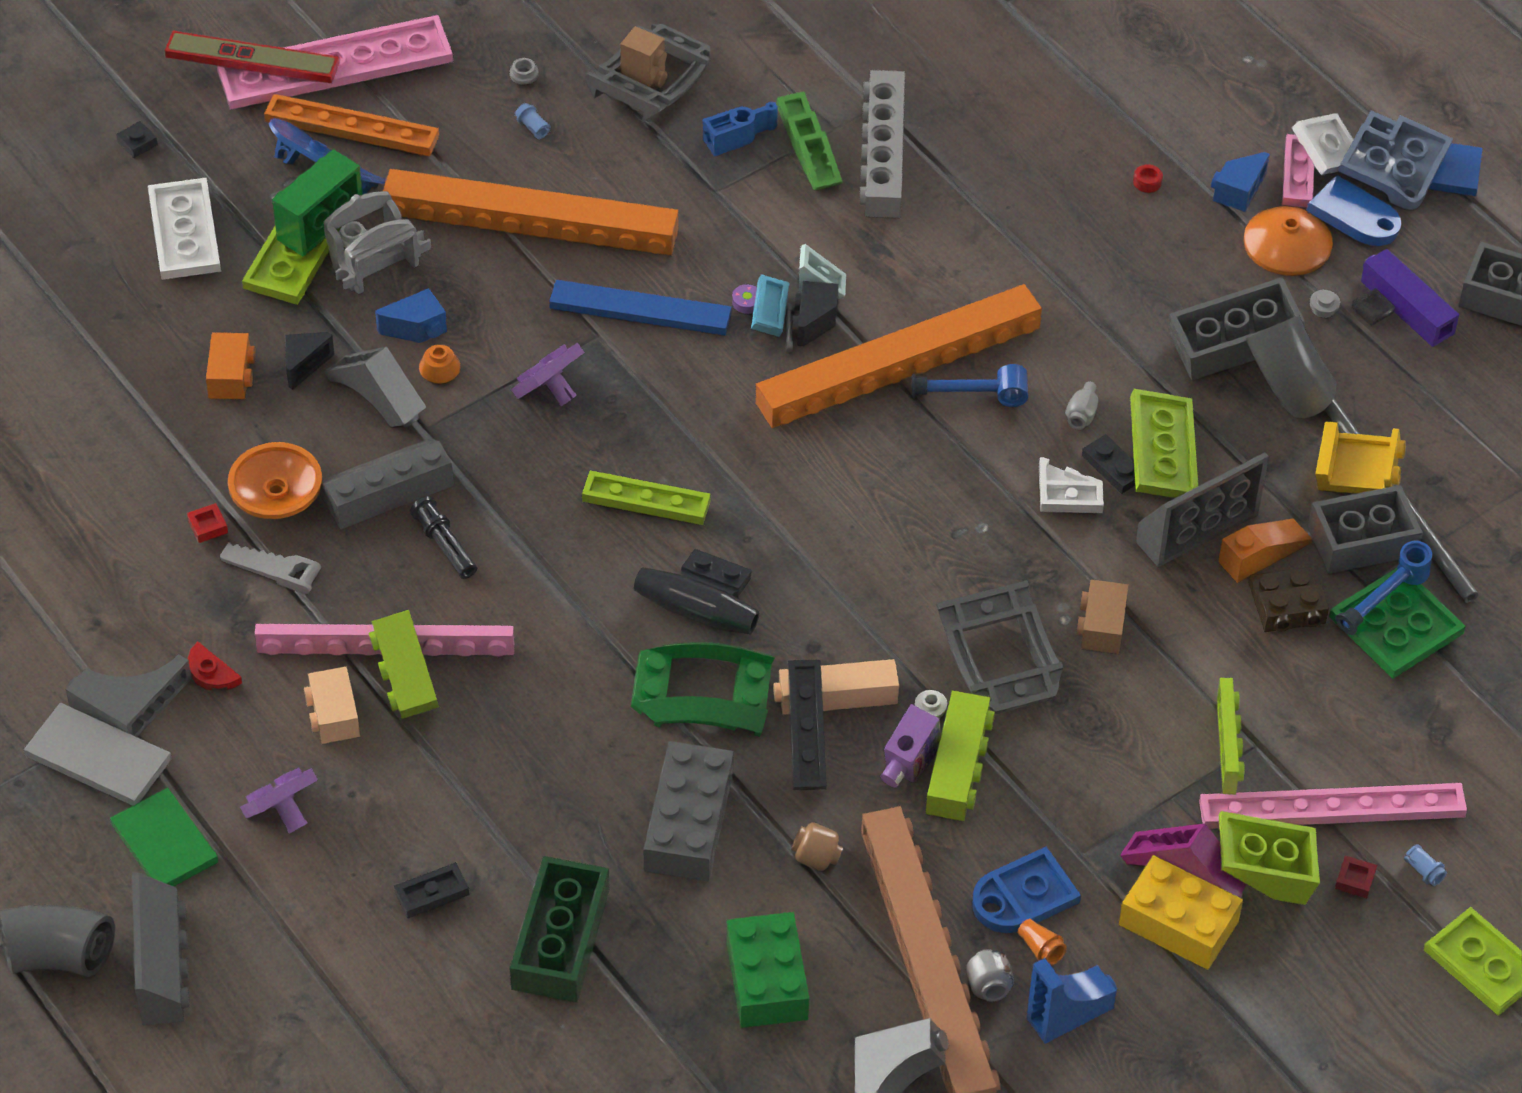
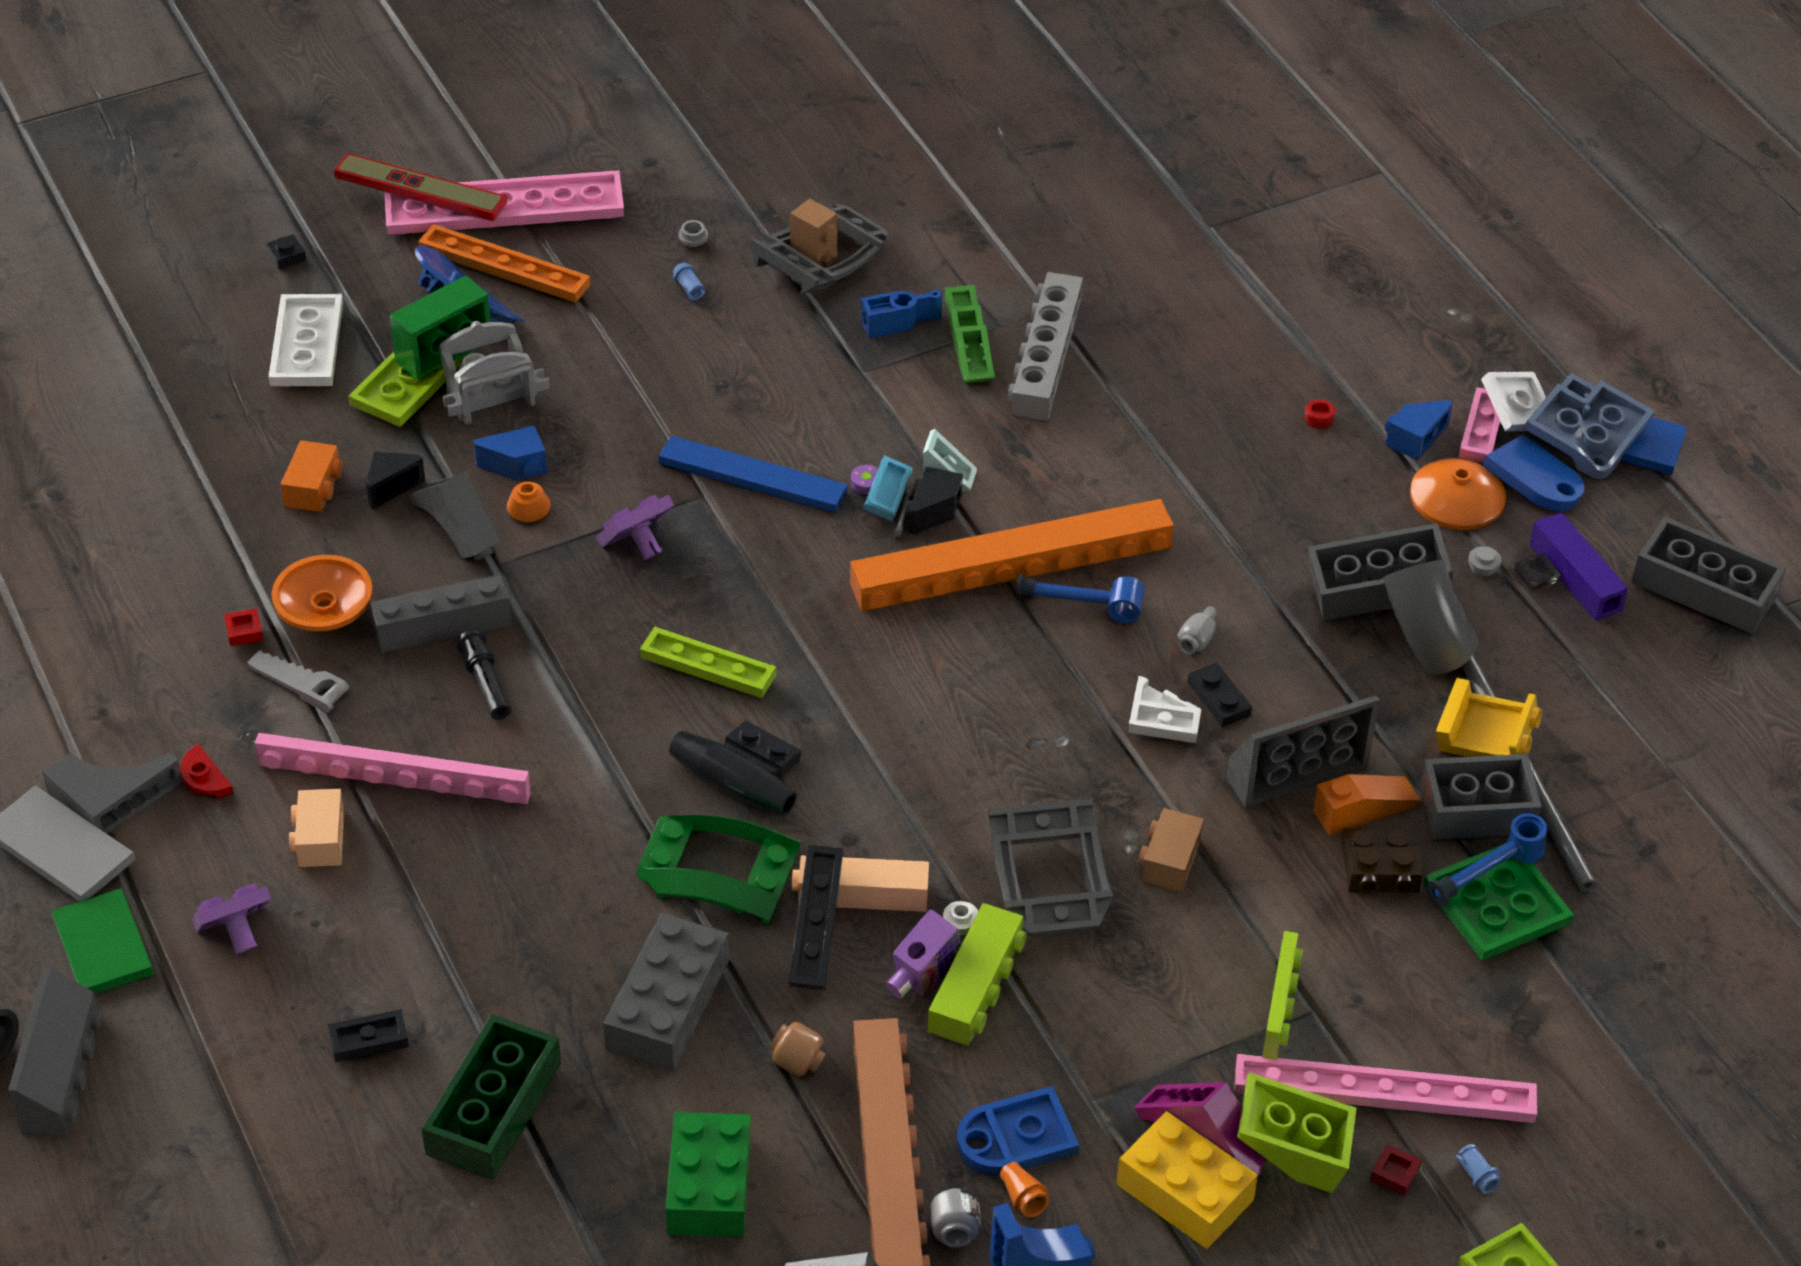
camera: 10 degrees right, 5 degrees down
lime brick [369,610,439,719] -> none
orange brick [383,169,678,256] -> none
lime plate [1130,389,1198,498] -> none

